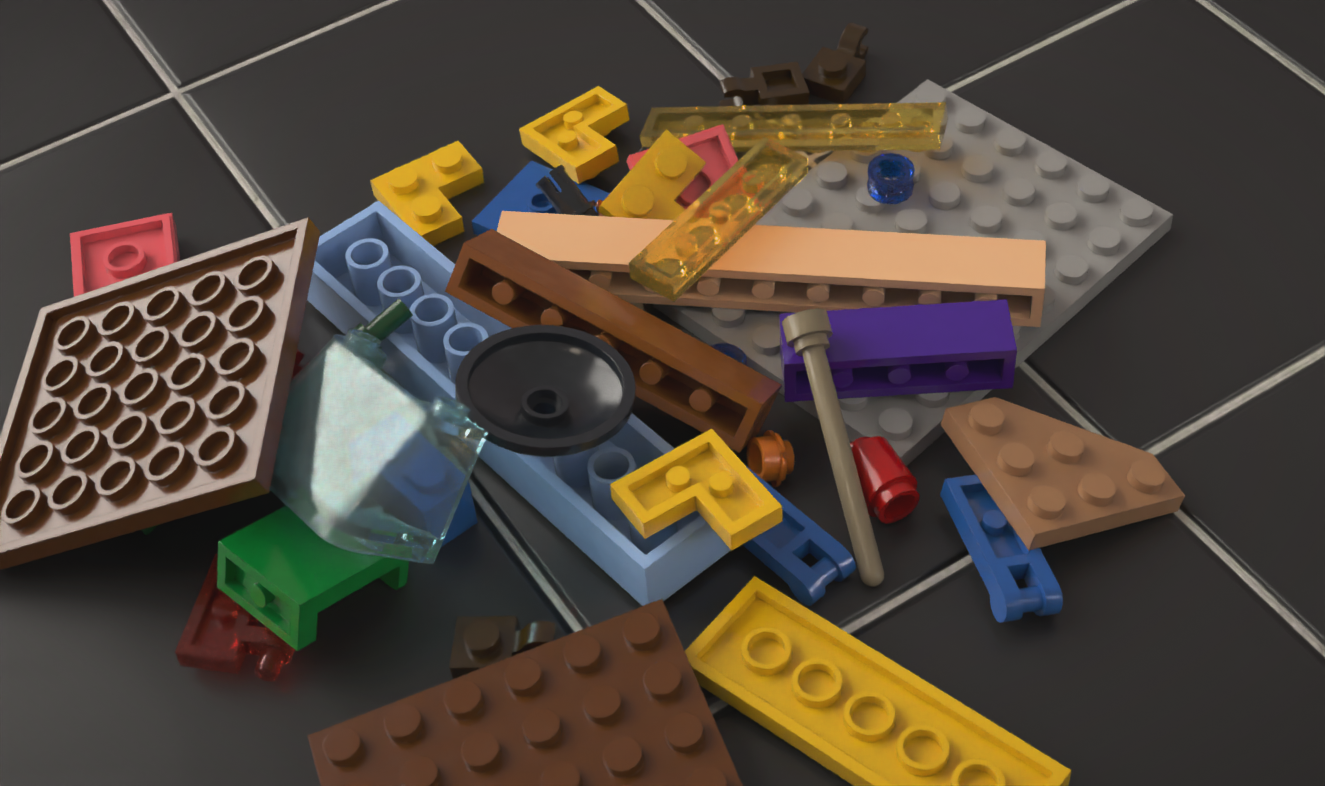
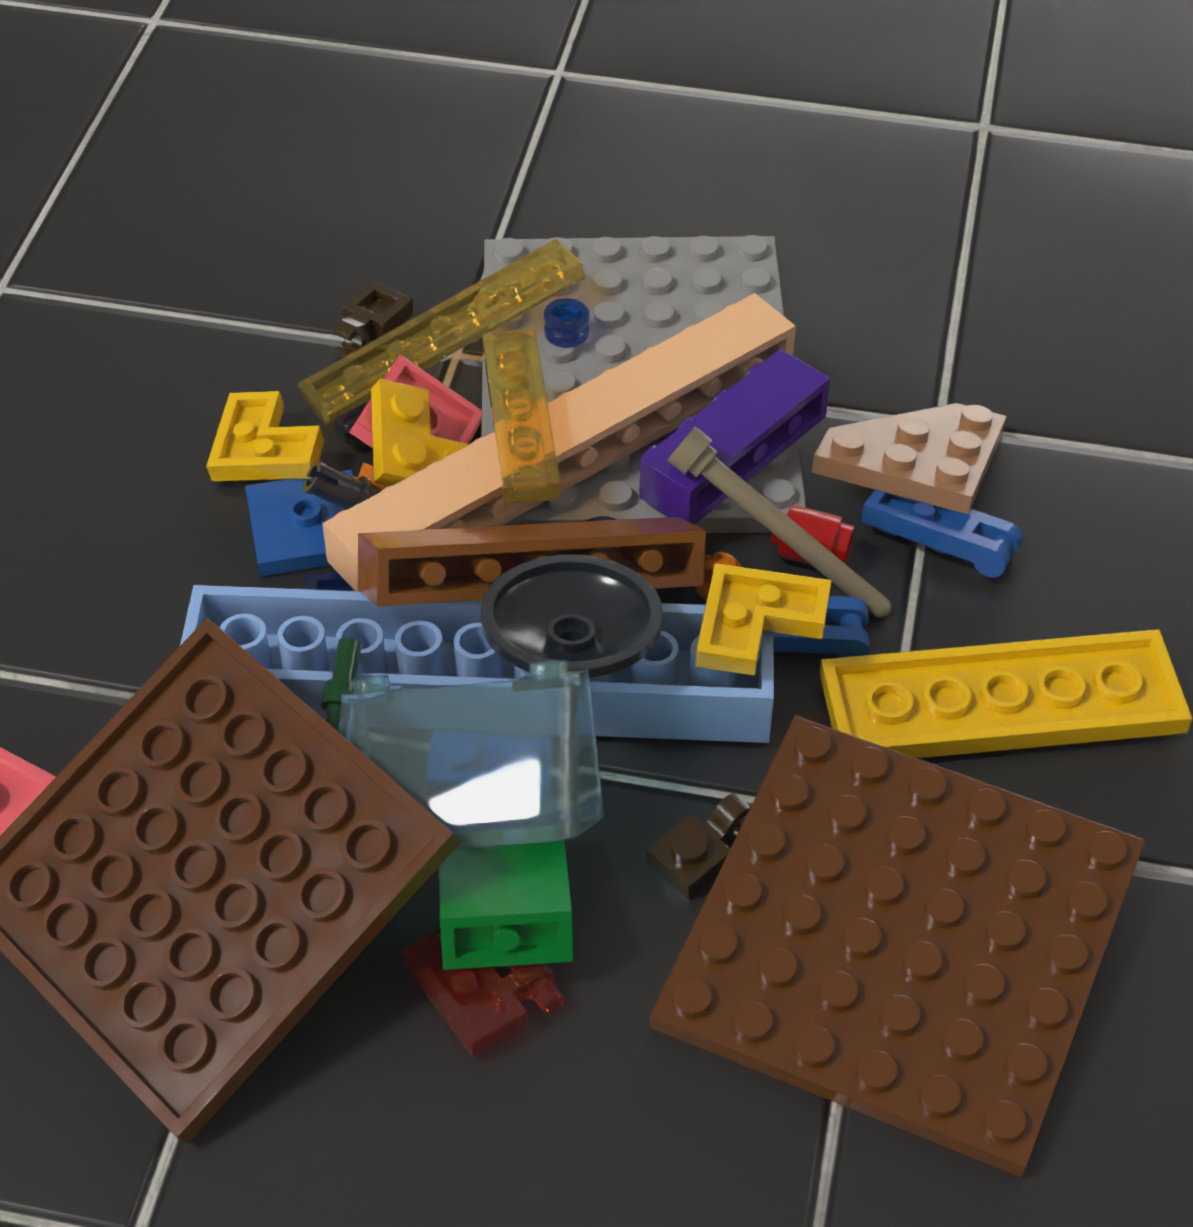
camera: 50 degrees left, 0 degrees up
yellow plate [370,141,485,246] -> none
dark brown plate [802,22,868,105] -> none

